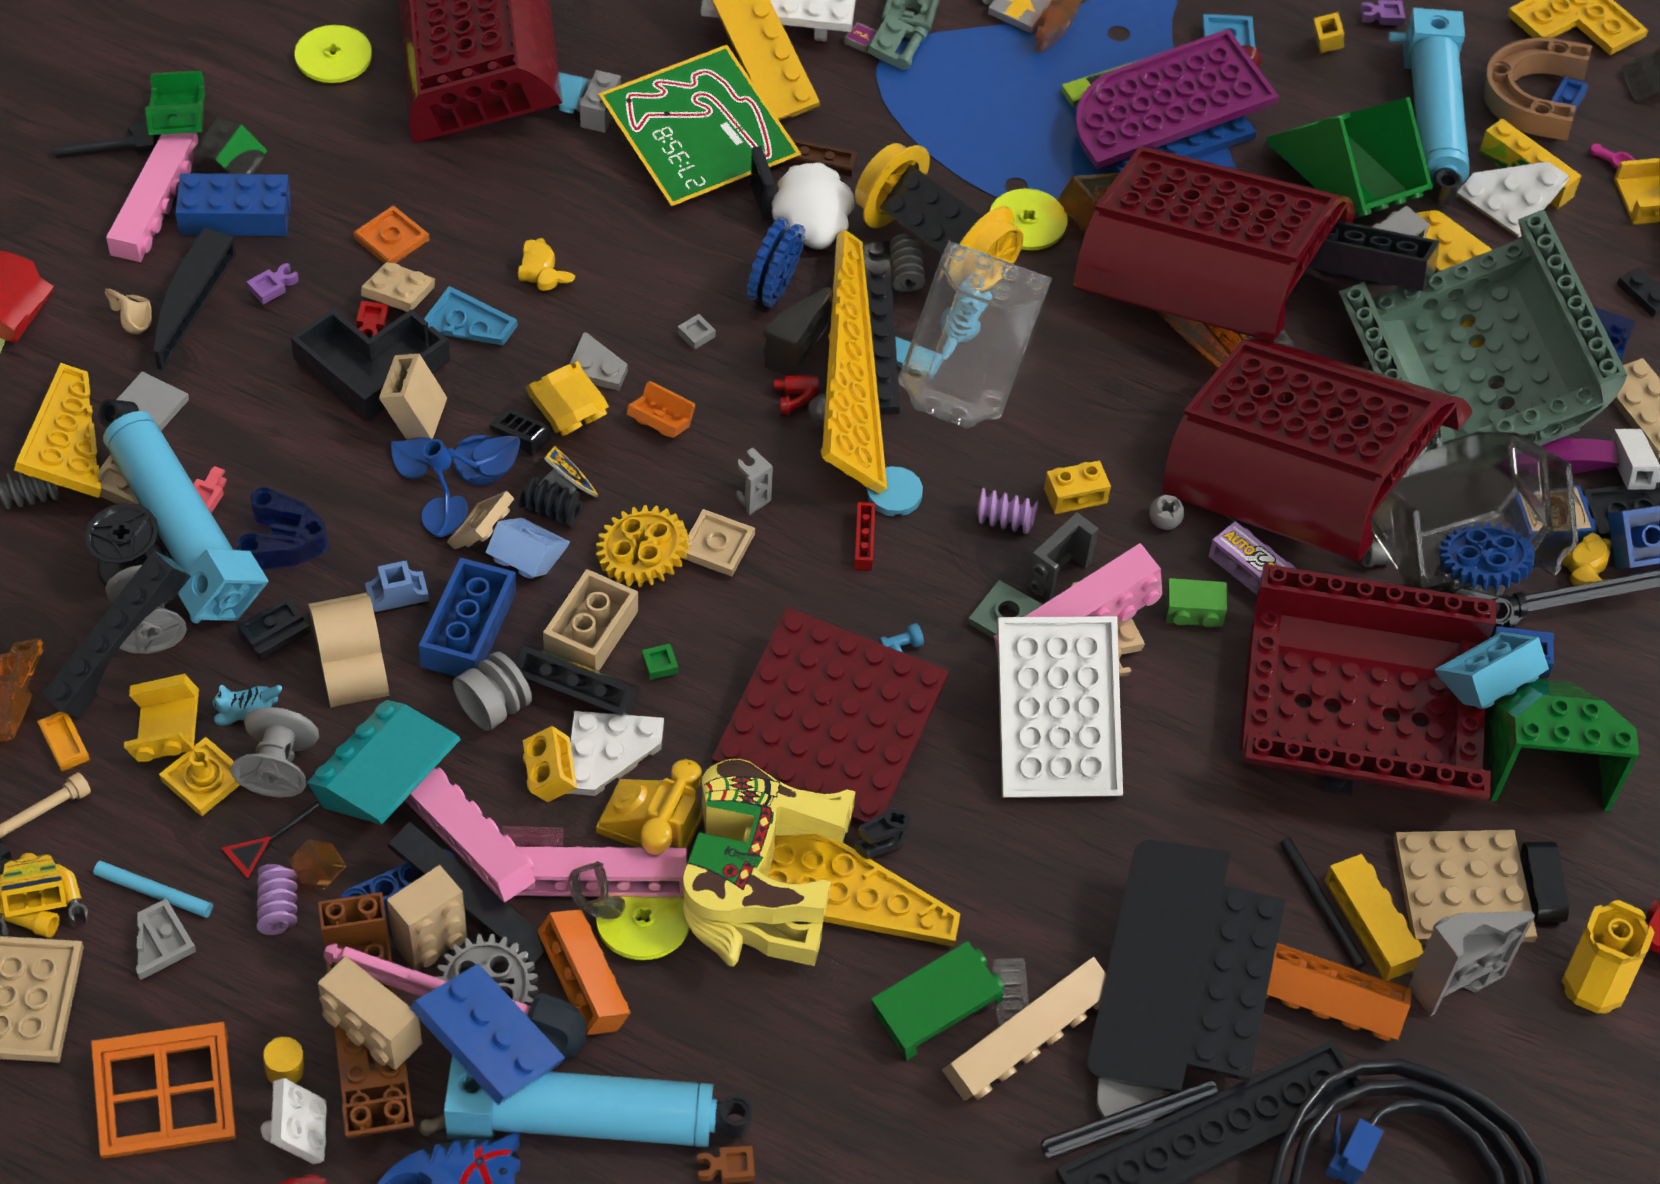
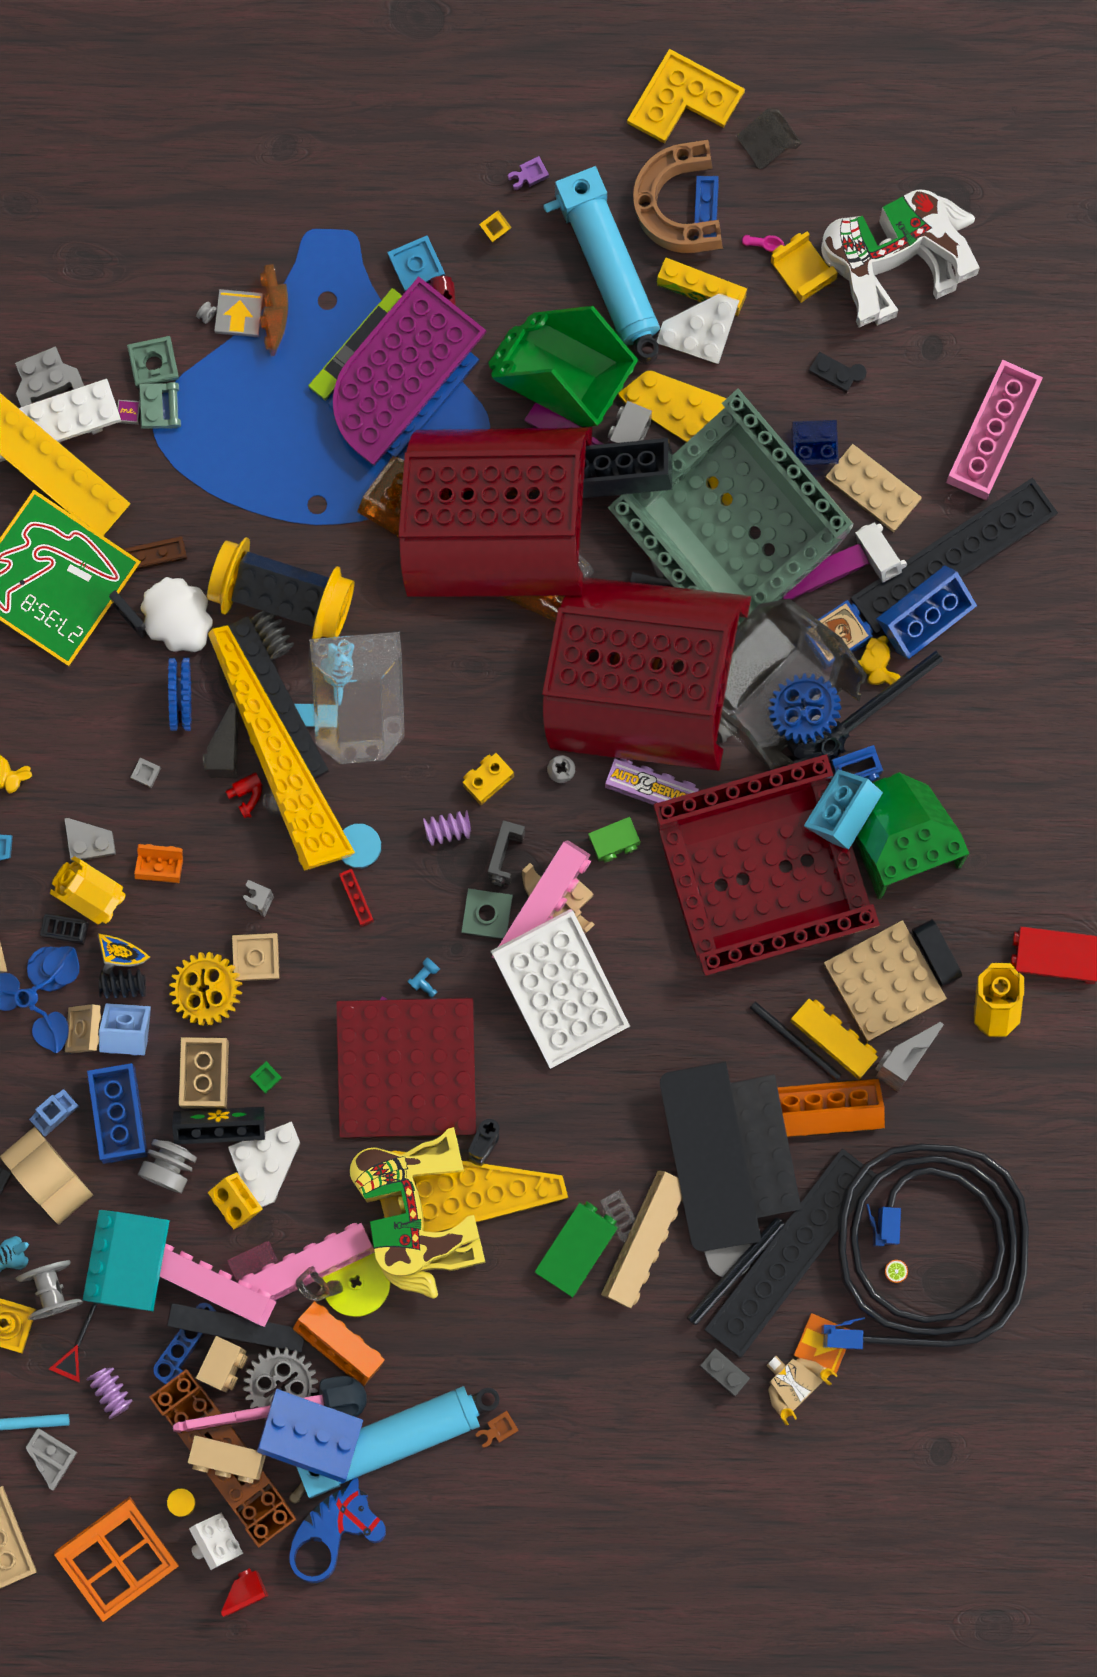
camera: 20 degrees left, 25 degrees up
clear orange brick [288,839,346,887] -> none
yellow piece [596,759,703,855] -> none
neon yellow piece [990,189,1068,250] -> none

